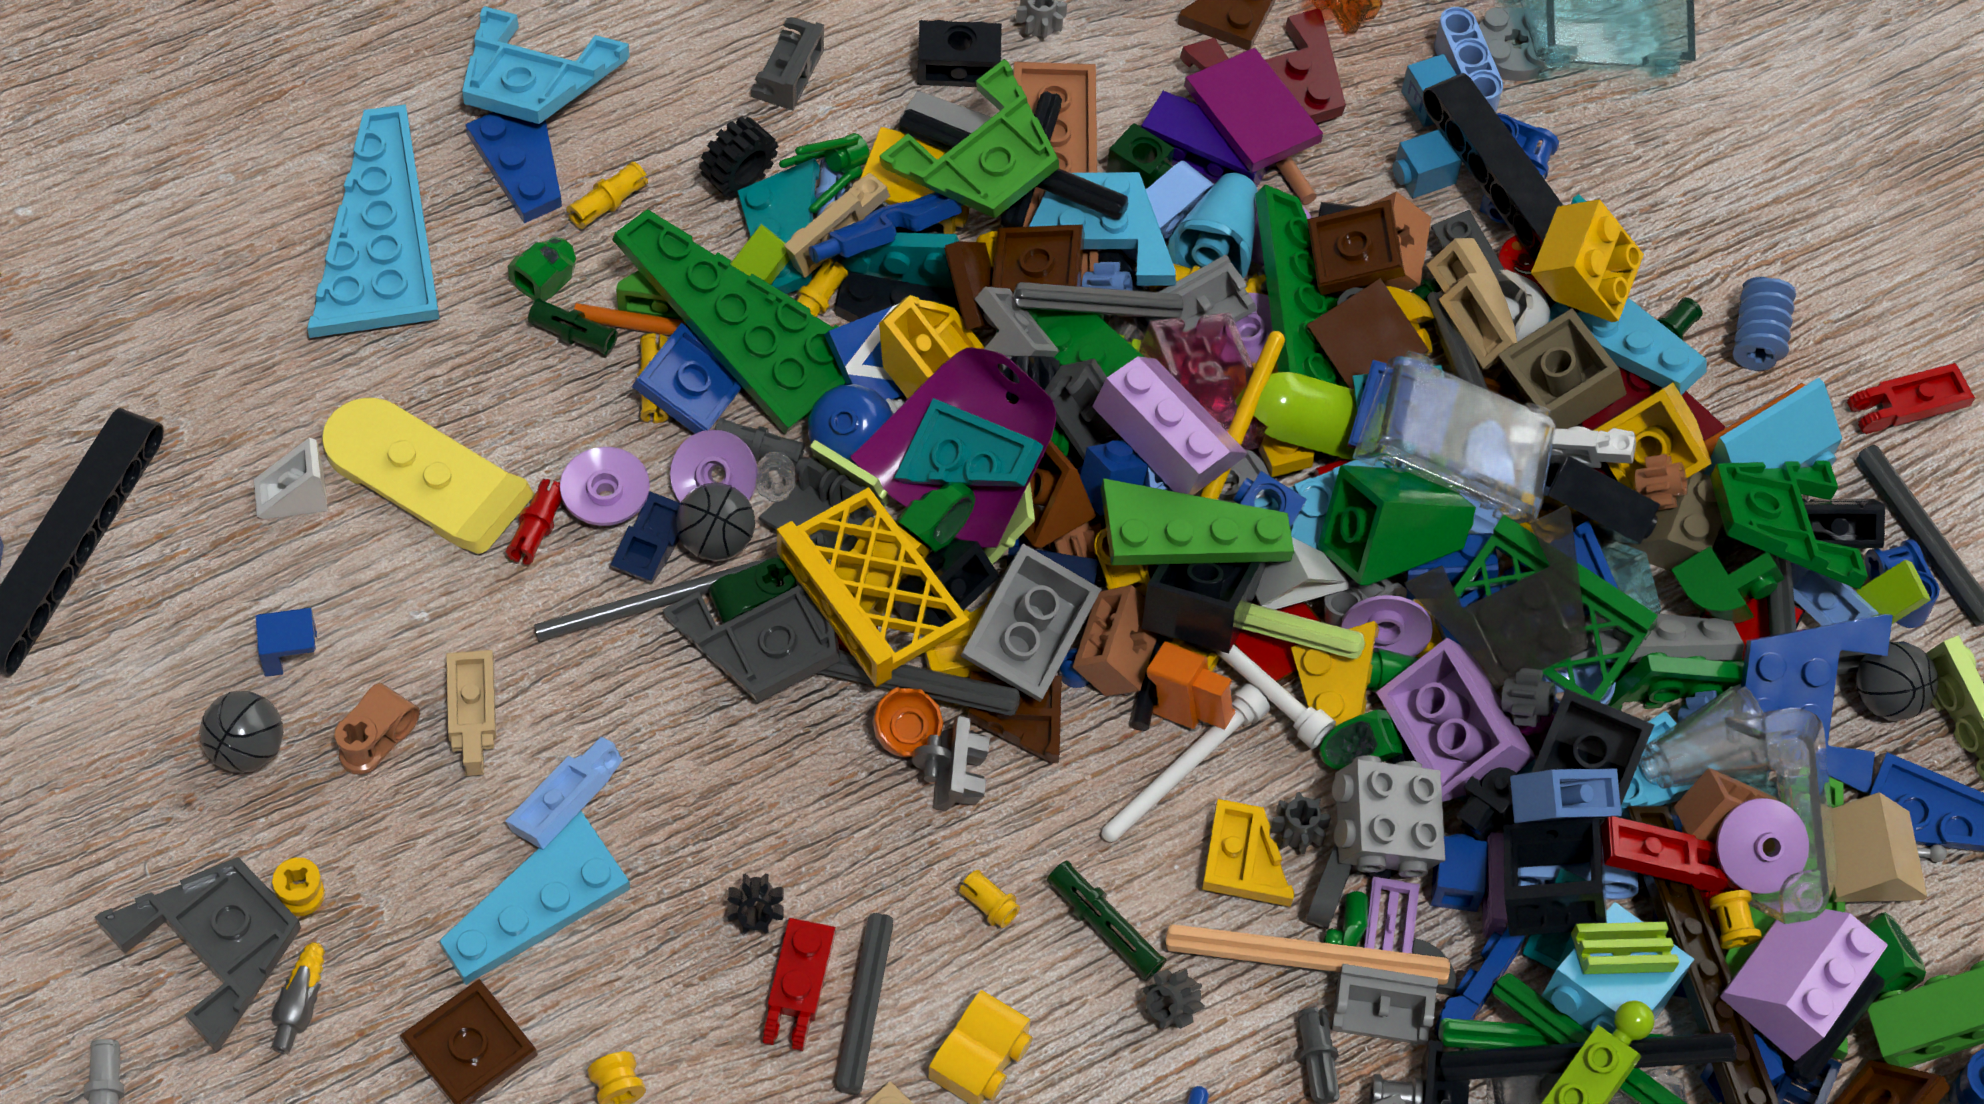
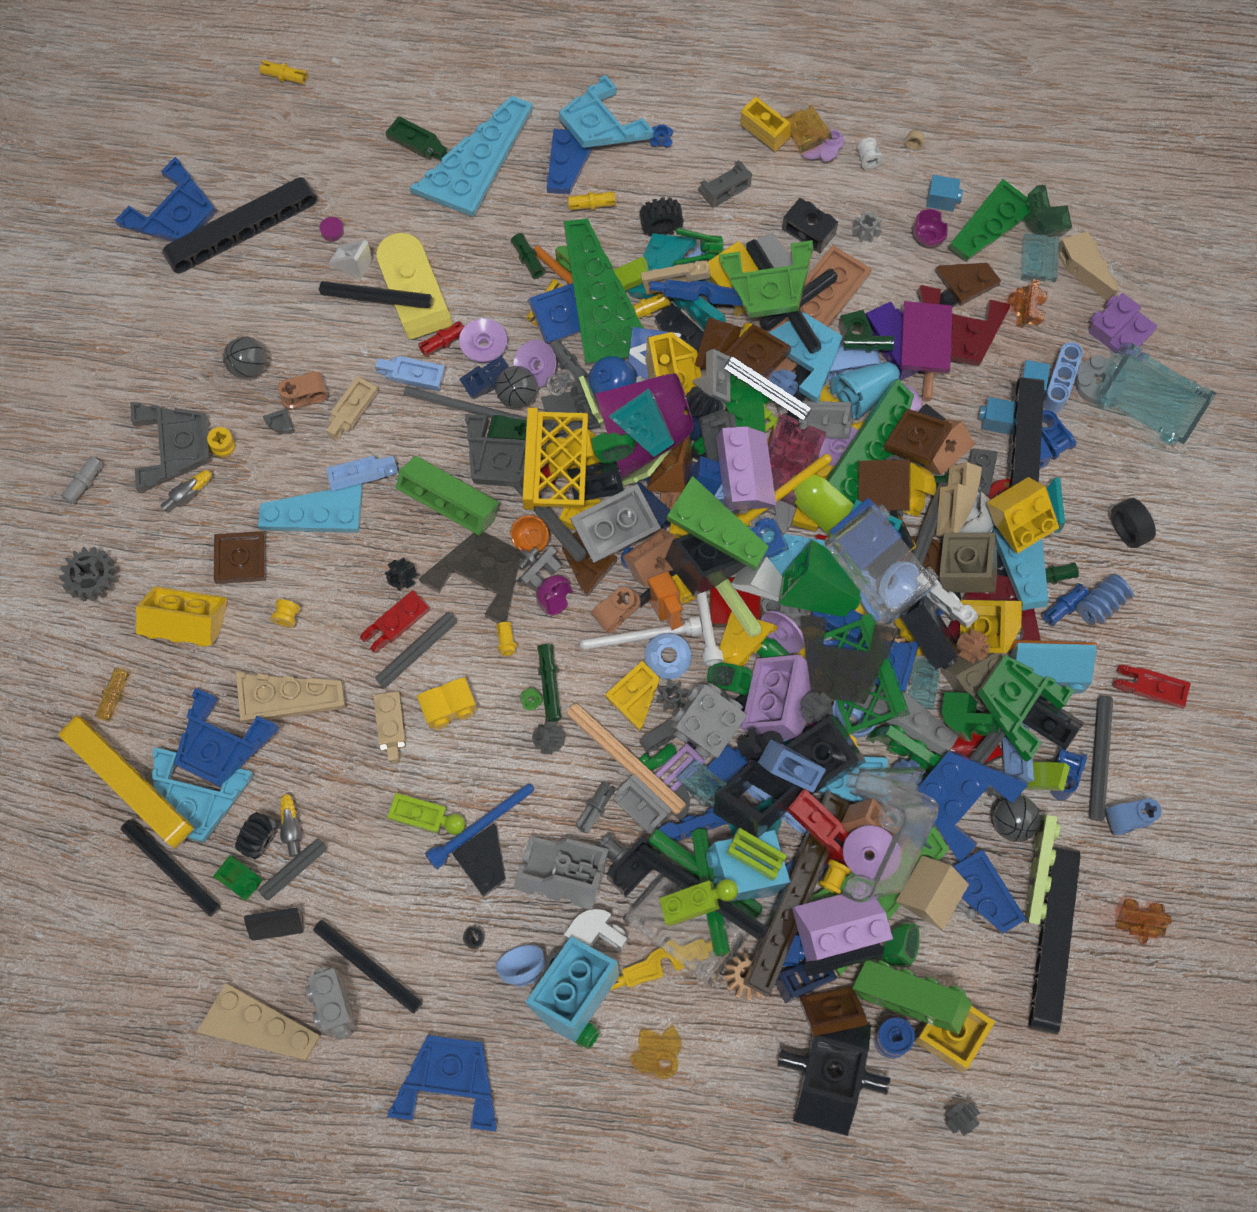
camera: 40 degrees right, 10 degrees up
blue panel [256,608,317,677] -> none
green rock [508,237,576,301] -> none
none -> dark grey tile [263,408,295,434]
none -> magenta tile [319,217,344,241]
none -> black axle [319,281,433,308]
none -> light blue hinge [375,356,445,391]
none -> dark green hinge [385,116,447,161]
none -> bright green brick [396,456,499,536]
none -> clear smoke wing [419,532,521,624]
none -> bright green hinge [520,688,542,710]
none -> magenta hair [536,575,572,616]
none -> nougat piece [591,587,641,634]
none -> light blue piece [645,633,691,680]
none -> blue plate [650,124,673,148]
none -> clear light blue slope [676,759,727,807]
none -> dark green pin [844,333,894,353]
none -> black hinge [939,288,959,308]
none -> blue pin [1042,583,1090,626]
none -> black tyre [1111,498,1156,548]

